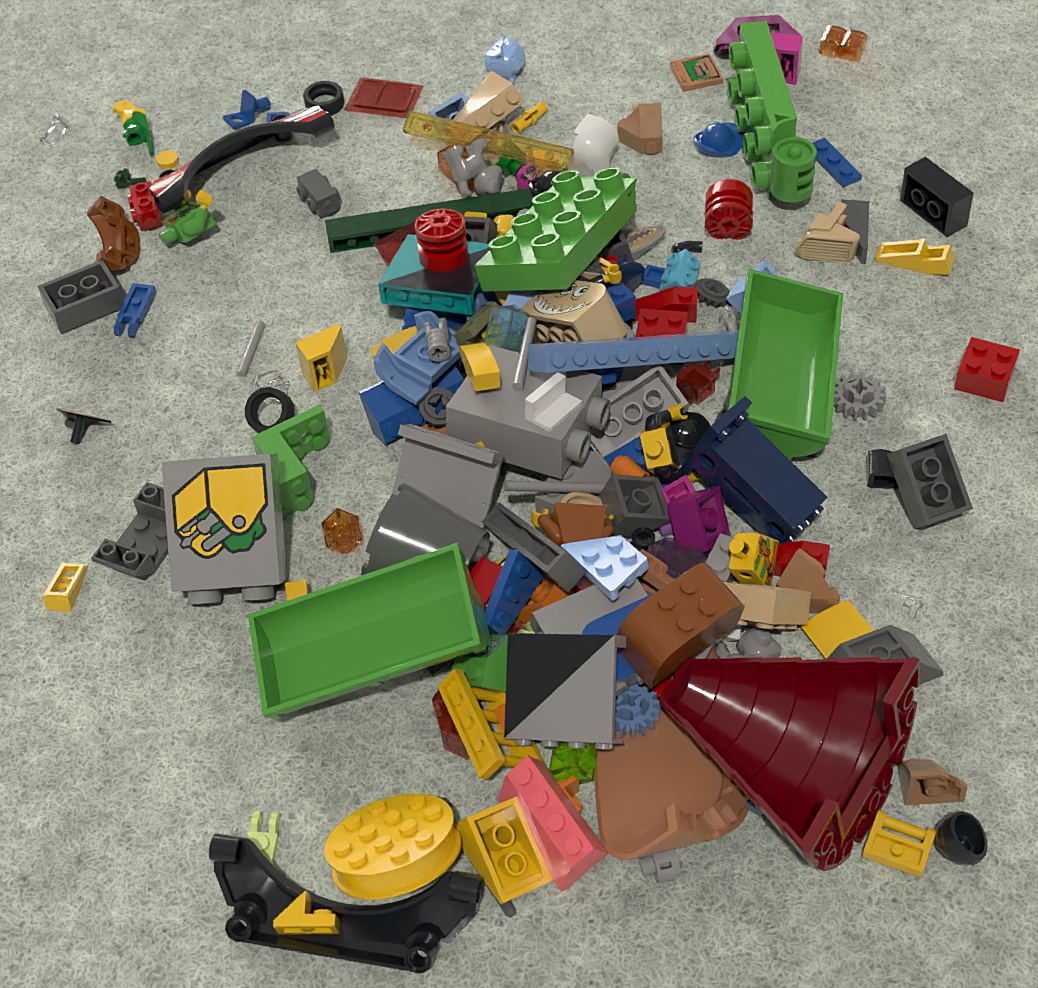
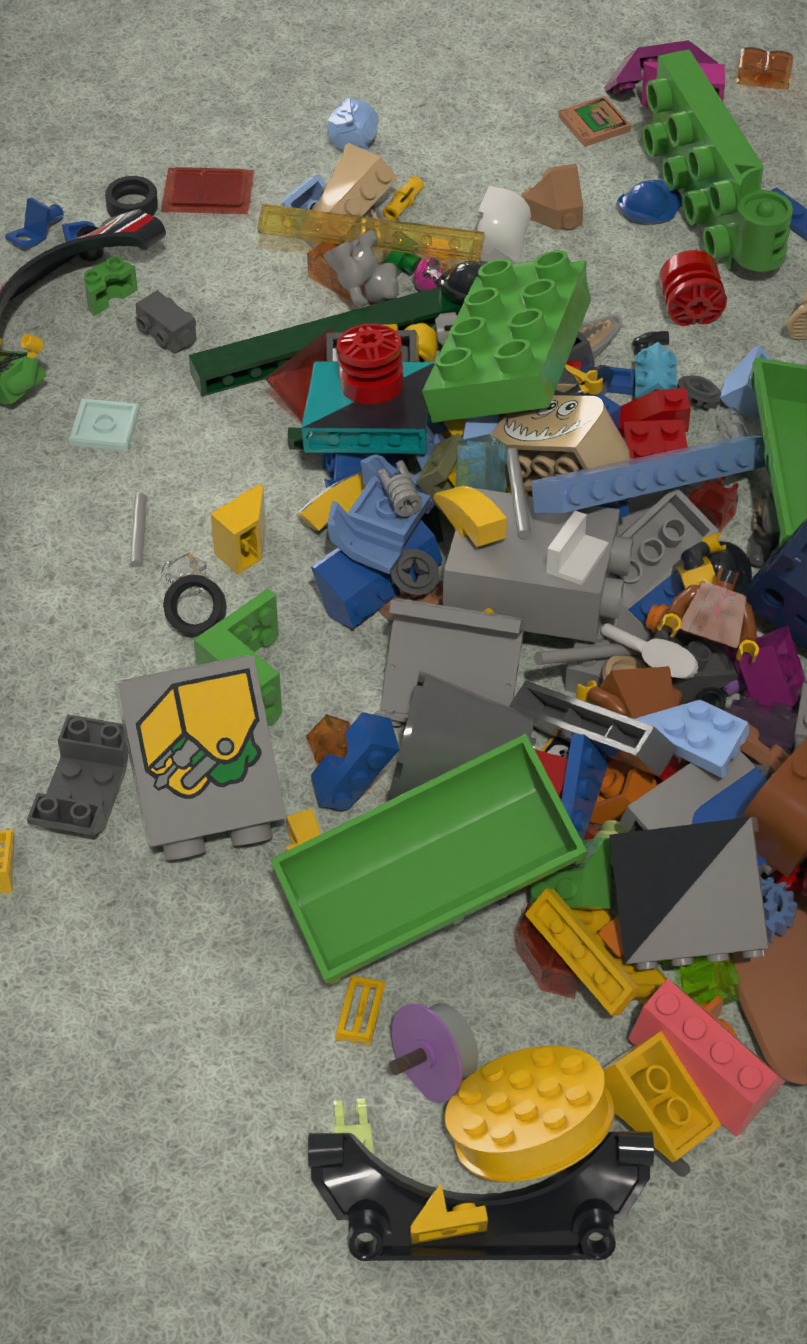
camera: 15 degrees left, 0 degrees up
none -> light aqua tile [69,398,140,451]
none -> bright green cylinder [84,256,138,316]
none -> blue arch [311,712,400,810]
none -> yellow tile [335,975,386,1047]
none -> medium lavender piece [389,1003,478,1103]
none -> white piece [601,623,699,679]
none -> dark orange torso [657,567,759,663]

